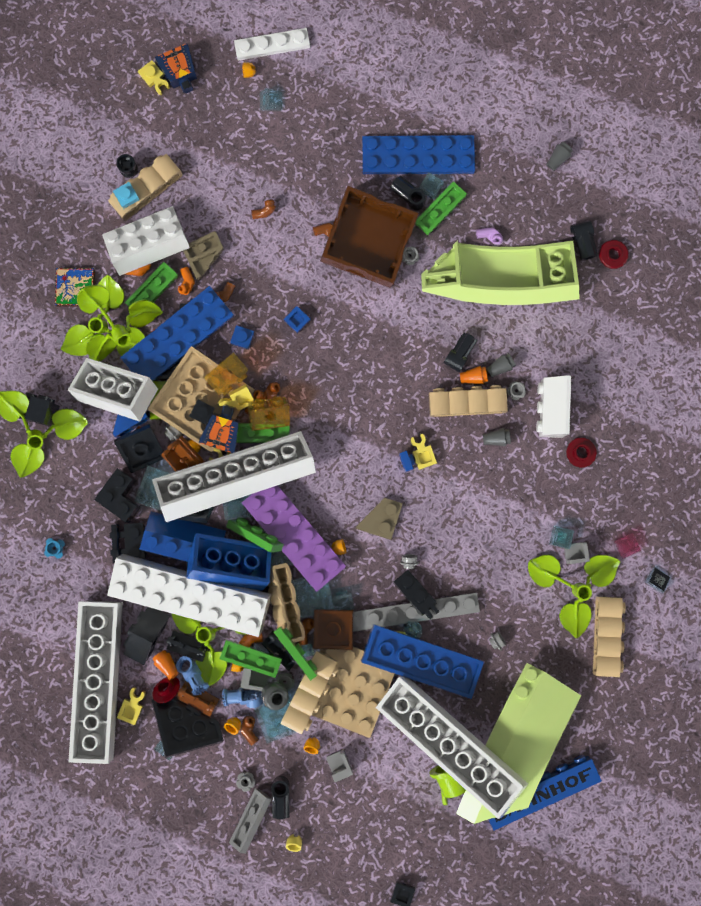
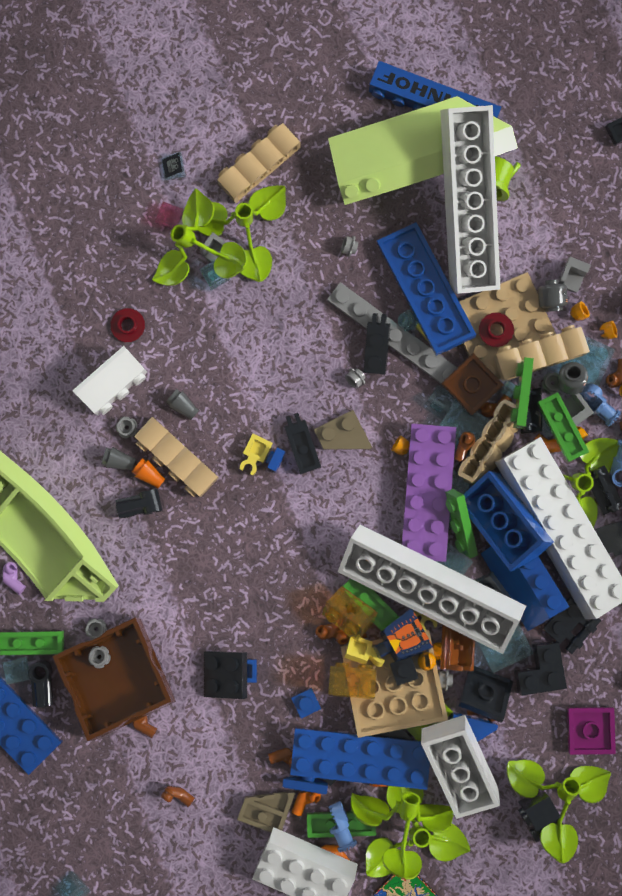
camera: 130 degrees left, 0 degrees up
none -> light grey plate [88,646,111,669]
none -> lime plant [152,189,247,286]
none -> black plate [204,651,247,699]
none -> blue plate [282,776,328,795]
none -> black hinge [284,413,321,475]
none -> medium blue connector [329,801,357,852]
none -> light orange hinge [418,652,436,671]
none -> dark orange arm [454,432,475,462]
none -> dark red piece [479,313,514,347]
none -> dark grey head [538,279,568,312]
none -> magenta plate [567,707,616,755]
none -> light orange hinge [599,321,617,339]

